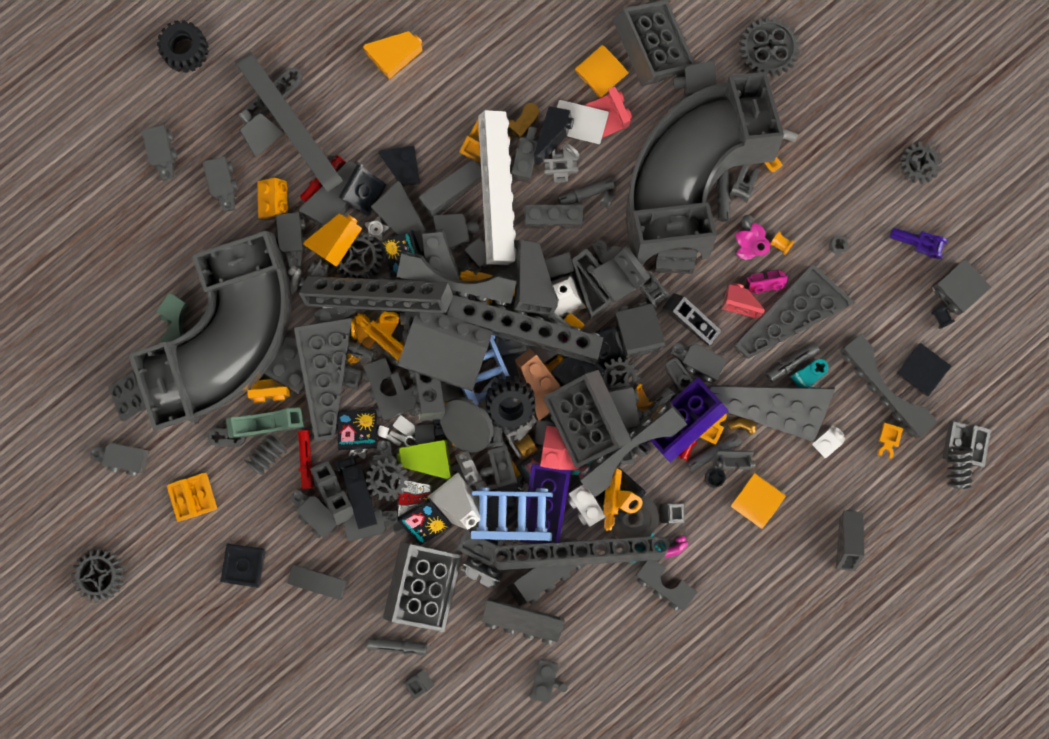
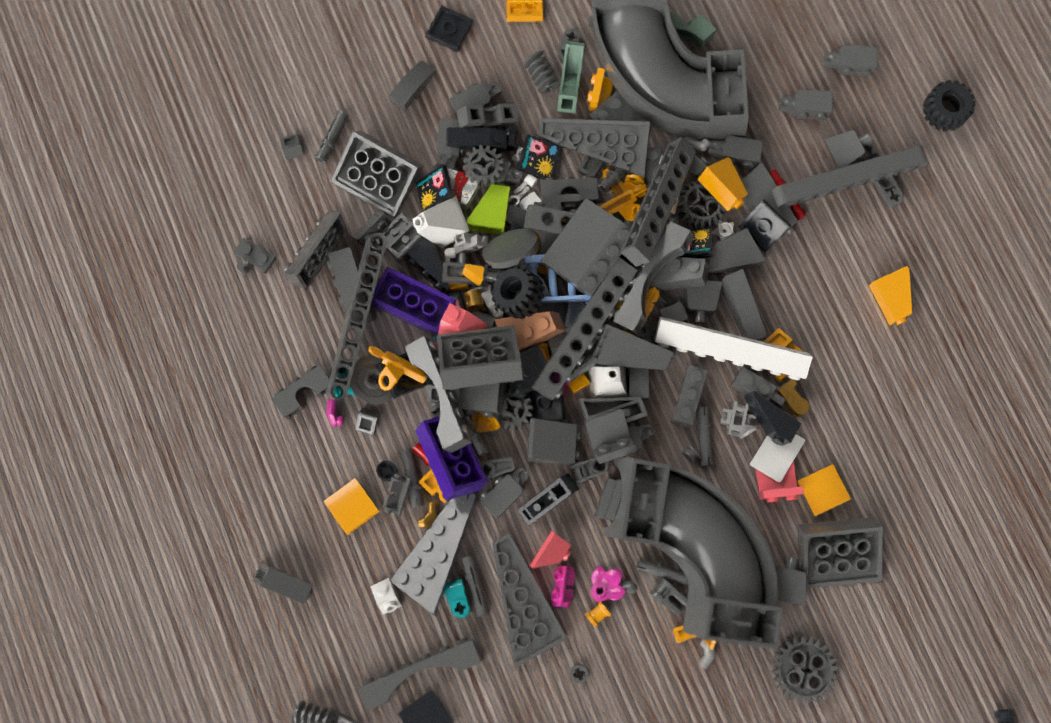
camera: 100 degrees right, 5 degrees down
light orange bracket [257,178,288,219] -> none
red pin [297,430,314,489] -> none
black wing [379,146,420,186] -> none
light blue fence [471,487,553,541] -> none
white brick [567,485,606,527] -> none
light orange plate [877,423,903,459] -> none
none -> light orange slope [462,264,484,286]

